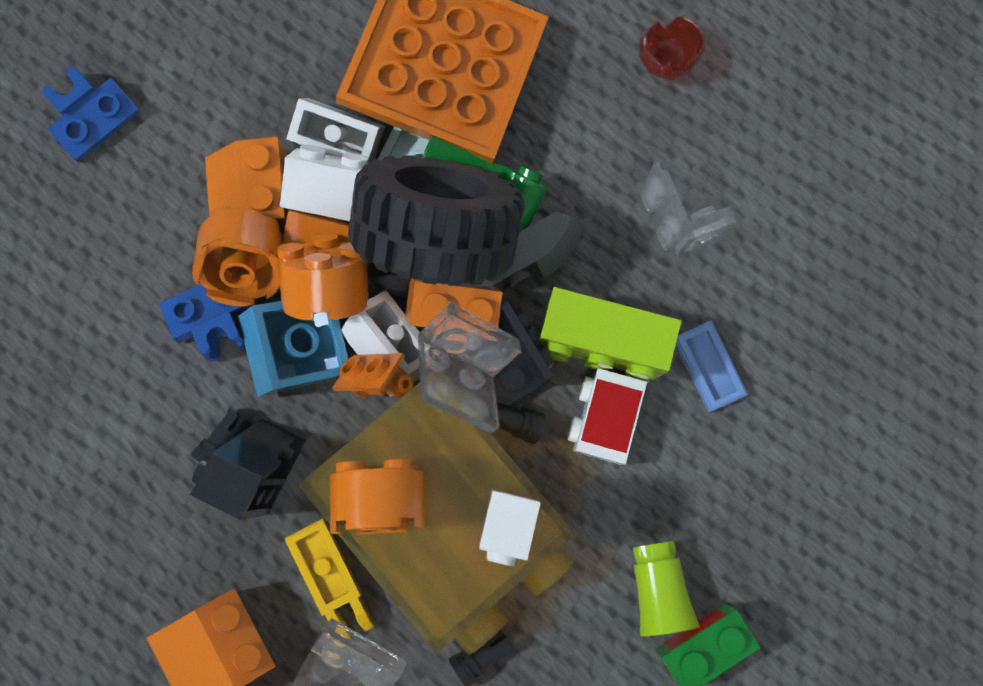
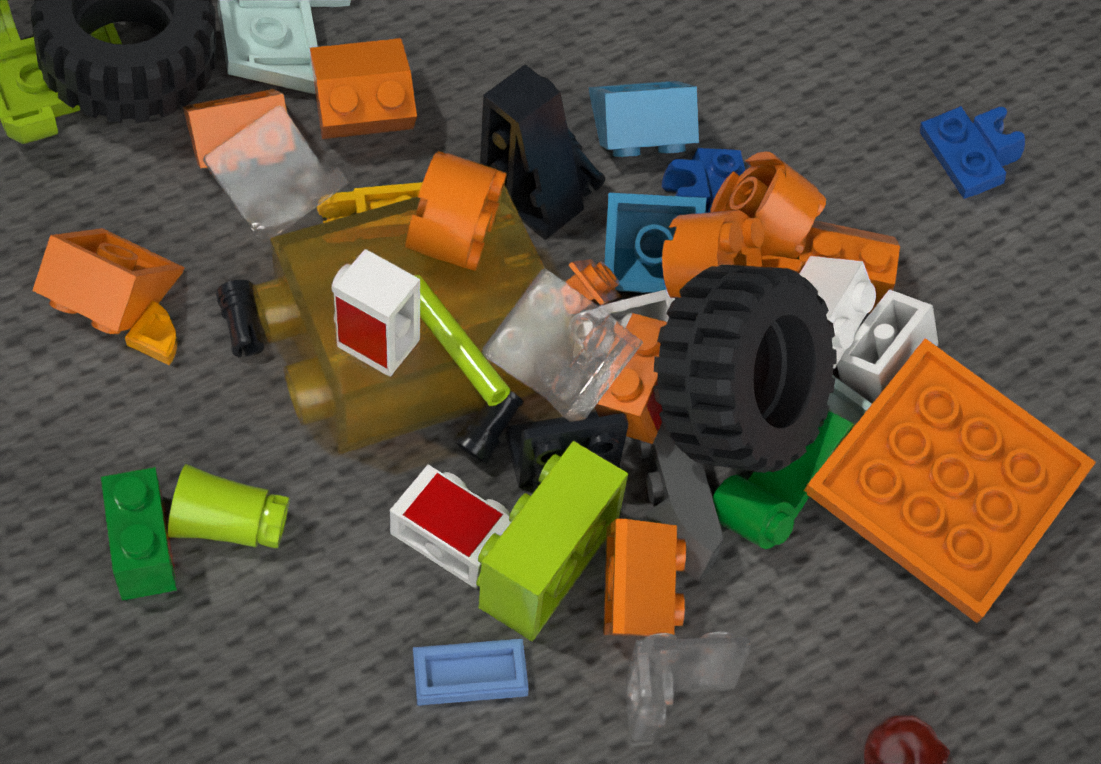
camera: 105 degrees right, 25 degrees down
none -> lime piece [414,275,510,406]
none -> dark azure slope [589,81,699,157]
none -> orange slope [603,519,686,637]

